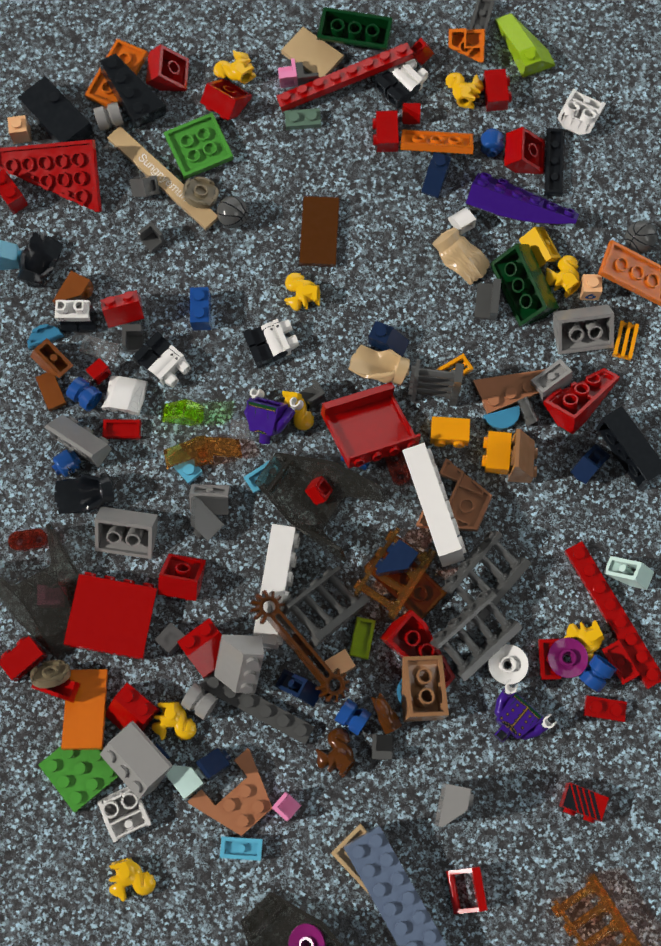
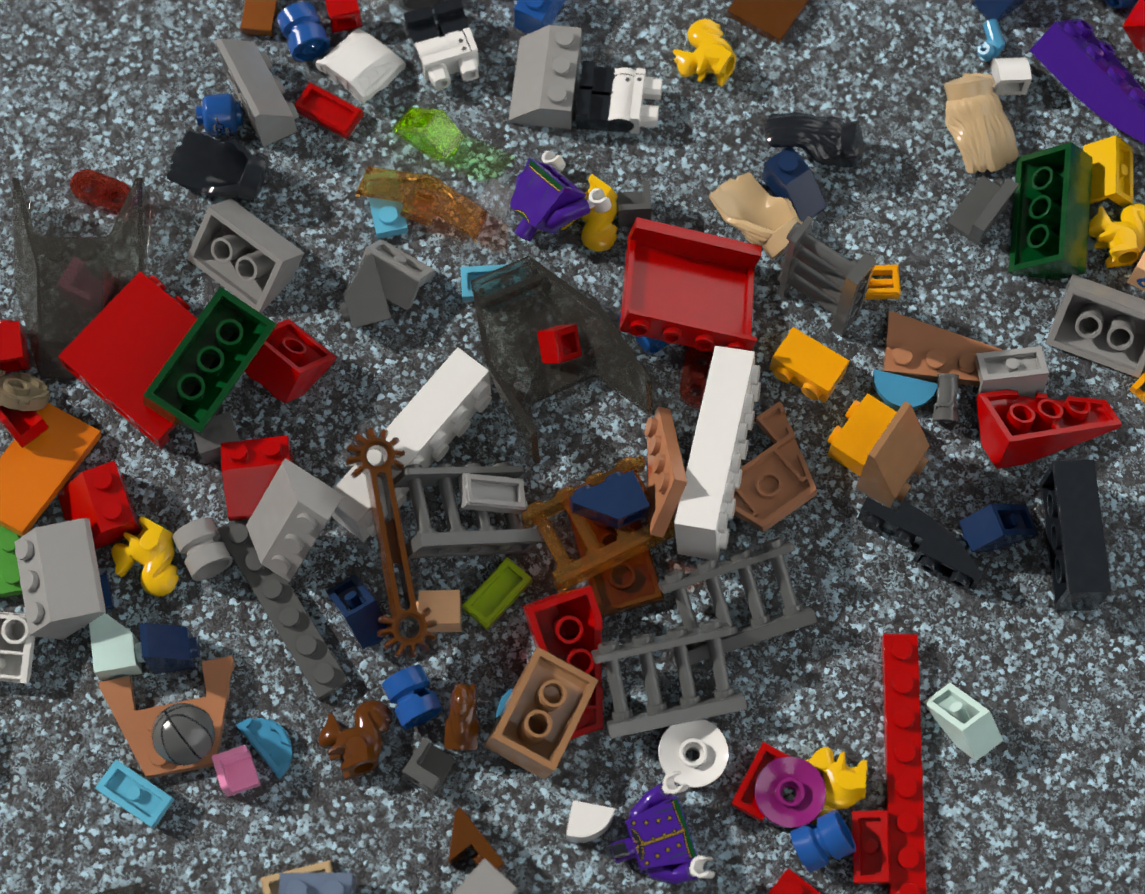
camera: 25 degrees right, 5 degrees down
none -> dark green slope [143,287,277,434]
none -> dark grey piece [152,703,215,766]
none -> dark azure tile [236,718,293,780]
none -> reddish brown slope [448,807,506,873]
none -> light grey tile [458,473,527,514]
none -> light grey slope [509,25,582,129]
none -> white brick [566,800,615,843]
none -> nougat wing [644,406,687,538]
none -> black hair [764,112,867,169]
none -> black slope [857,497,983,590]
none -> dark azure arm [977,19,1005,62]

